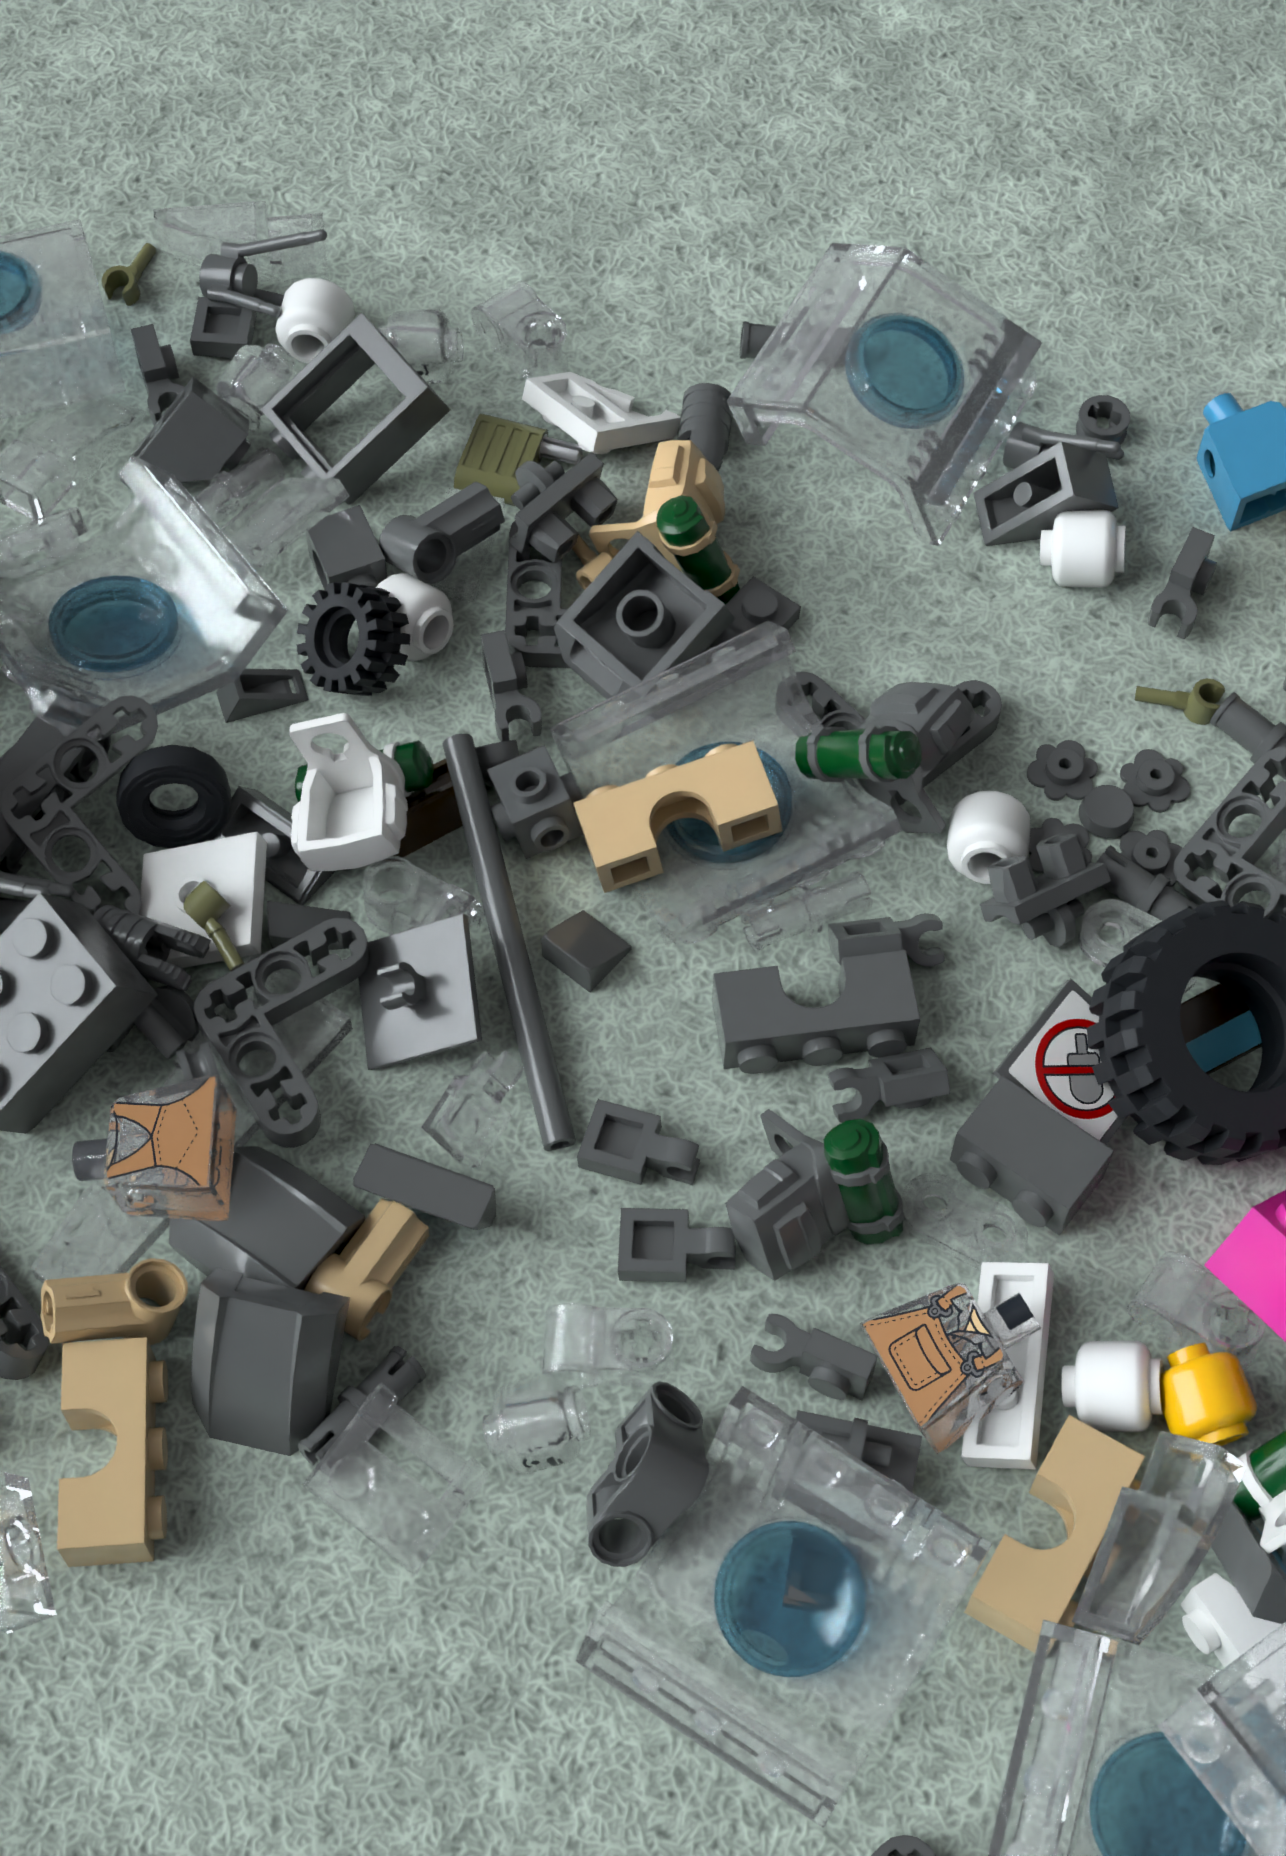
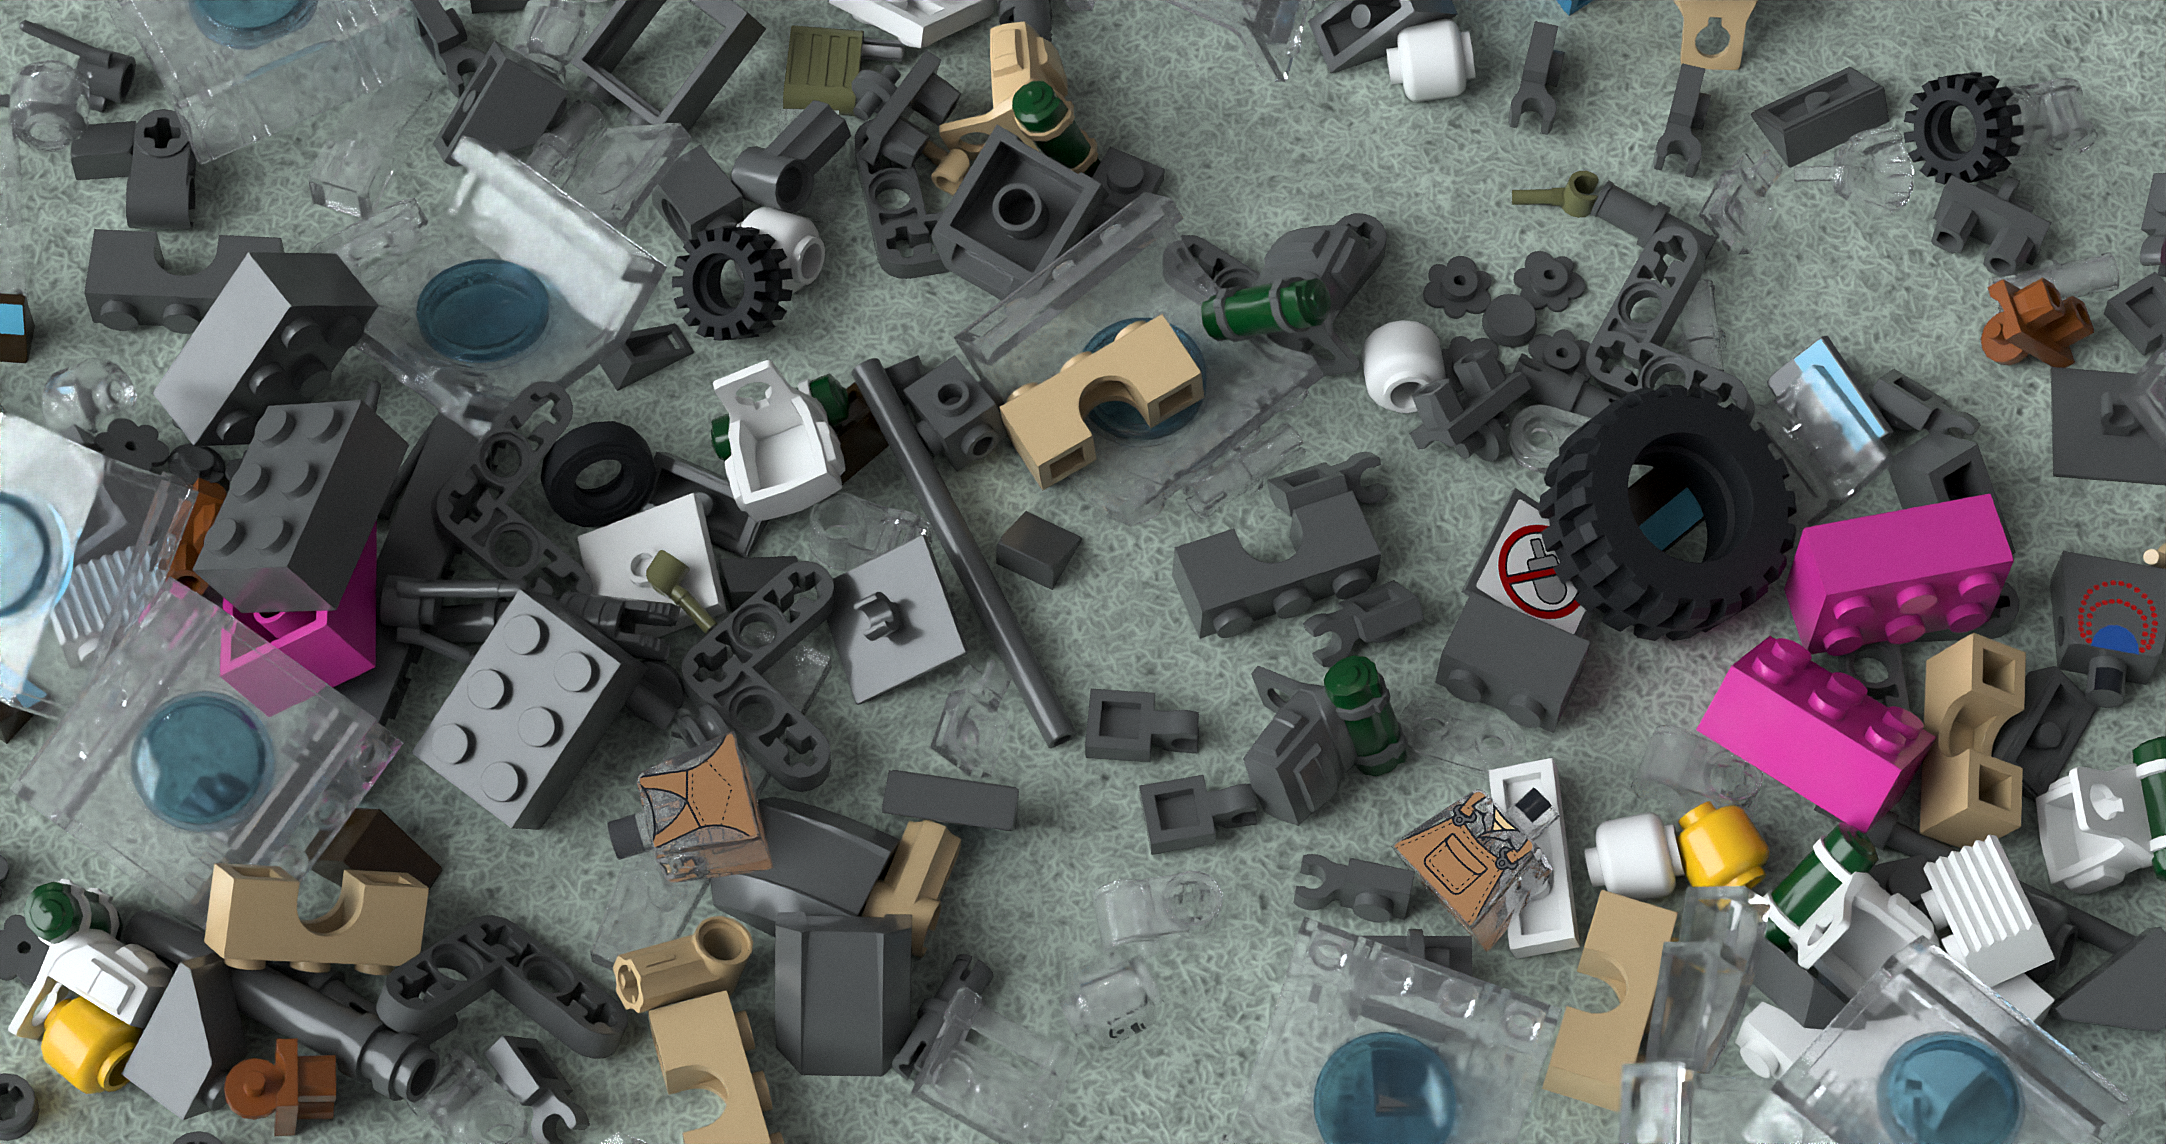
camera: 15 degrees left, 0 degrees up
dark grey plate [481,630,542,742] -> none
dark grey piece [586,1381,709,1567] -> none

